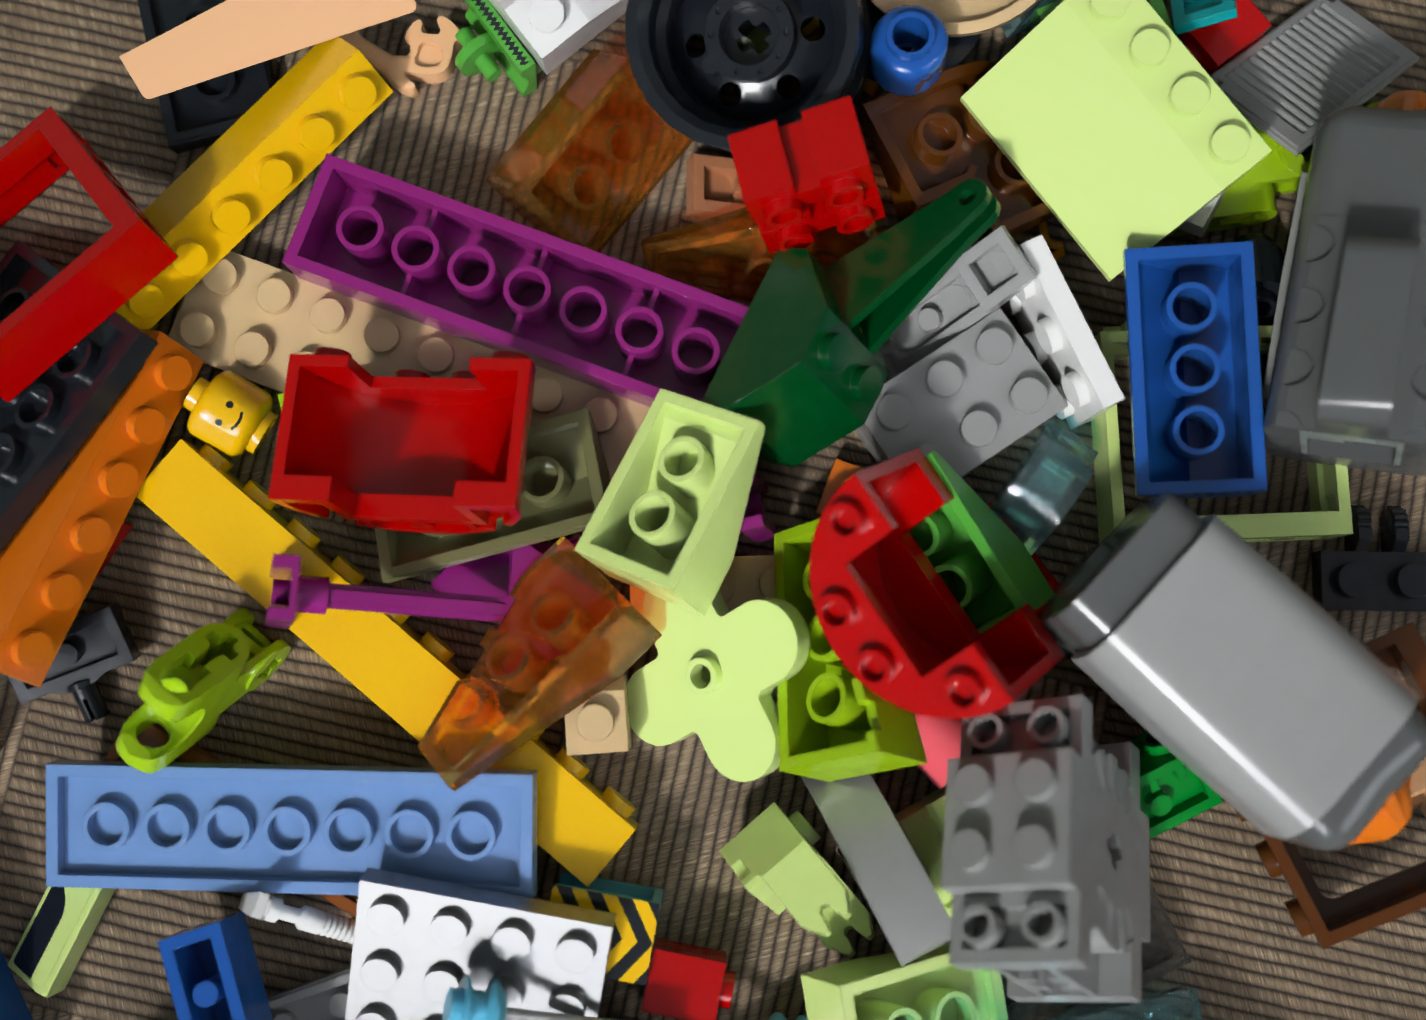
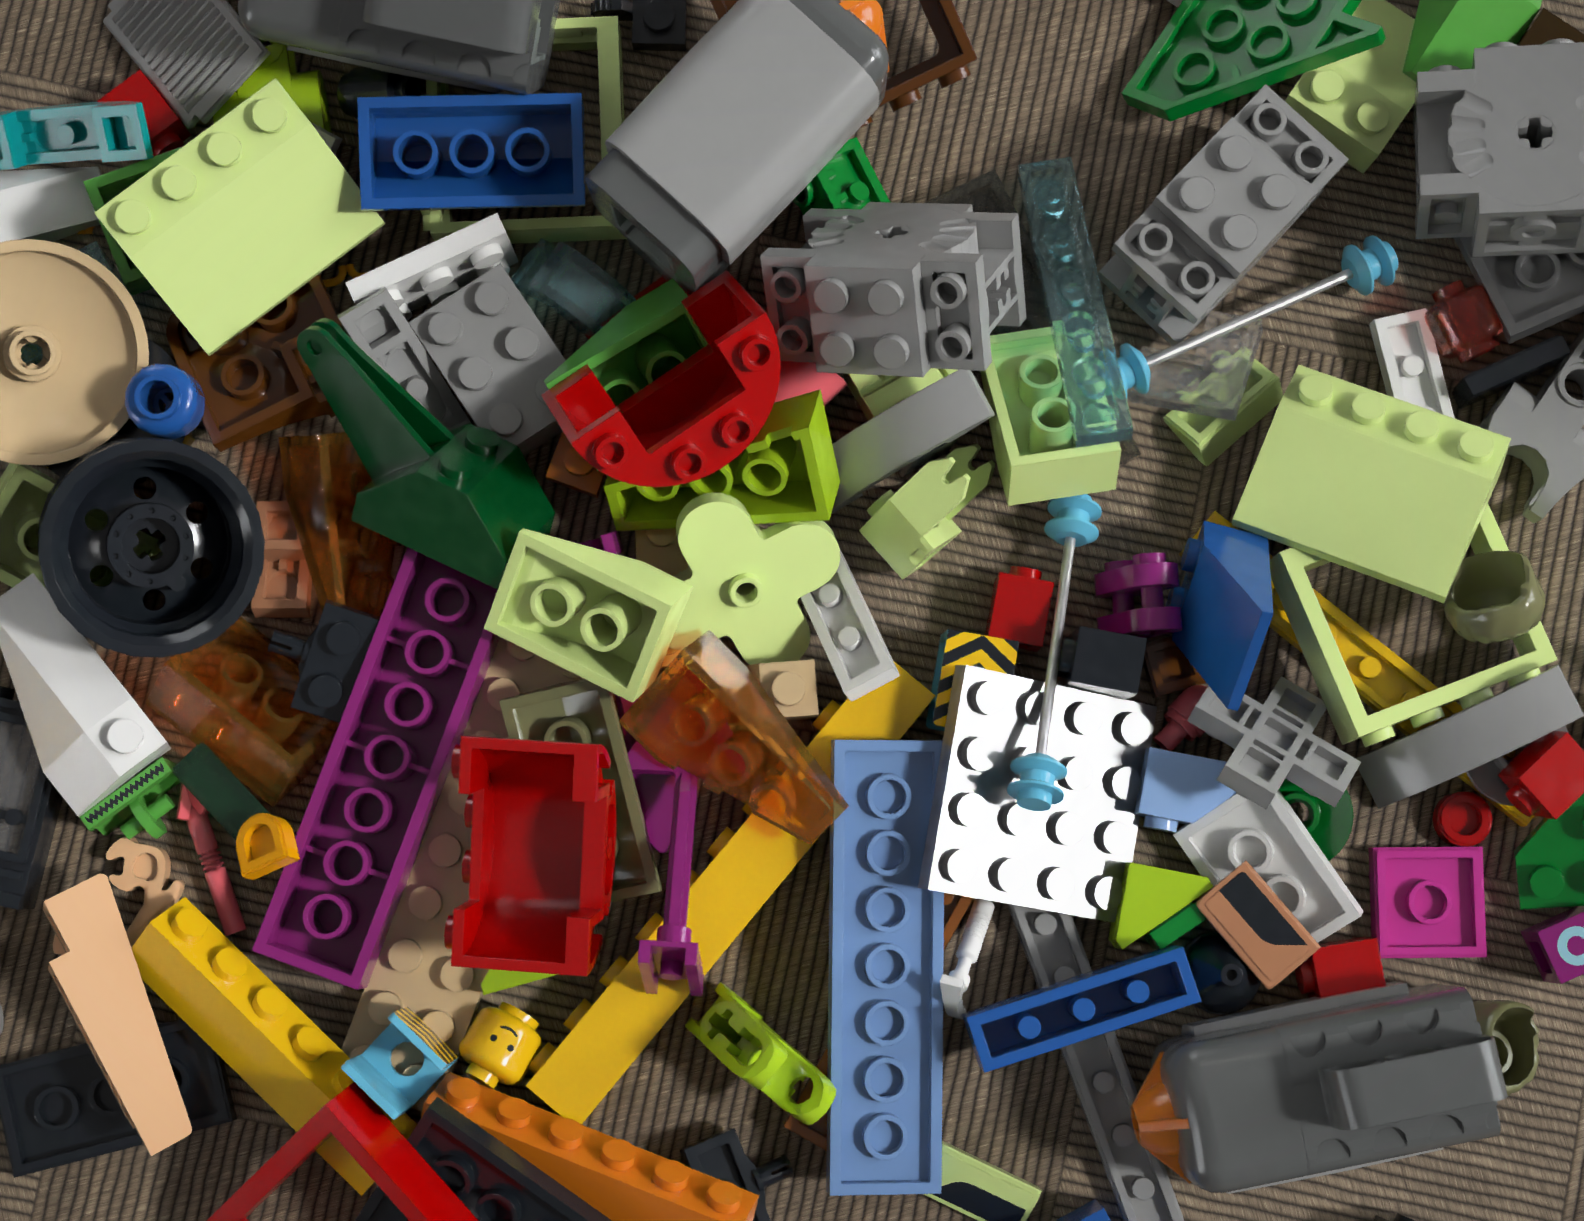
camera: 95 degrees left, 0 degrees up
red brick [727,95,886,253] -> none
none -> clear green slope [172,743,270,840]
none -> coral piece [176,778,247,936]
none -> light orange tile [236,813,300,880]
none -> black plate [267,599,380,723]
none -> medium azure piece [341,1007,459,1120]
none -> white plate [801,547,900,702]

